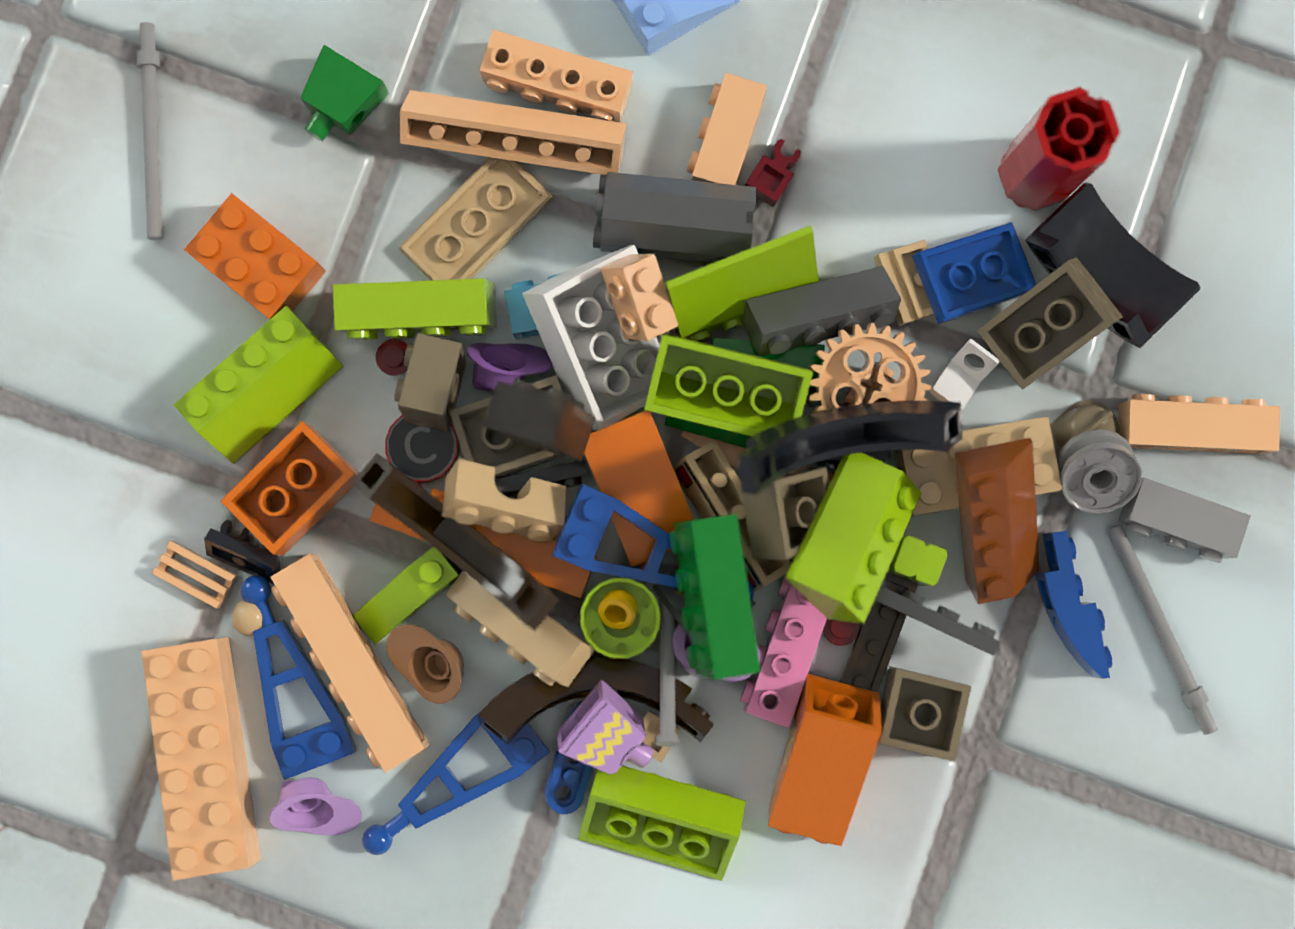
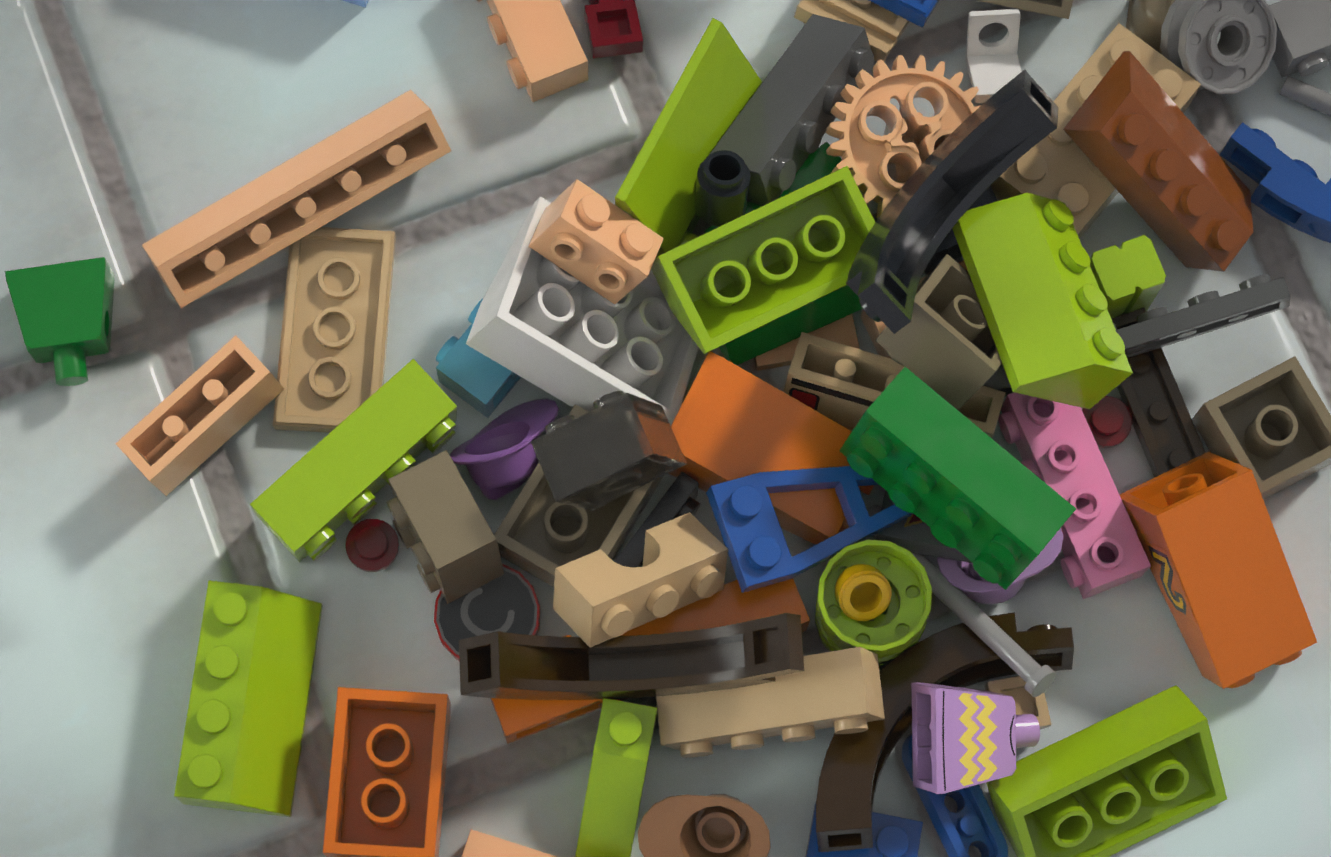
camera: 45 degrees left, 10 degrees down
orange brick [184,193,326,319] -> none
light nougat brick [480,29,633,122] -> none
dark grey brick [593,172,756,263] -> none
none -> light nougat brick [115,335,284,496]
none -> black brick [695,150,750,227]

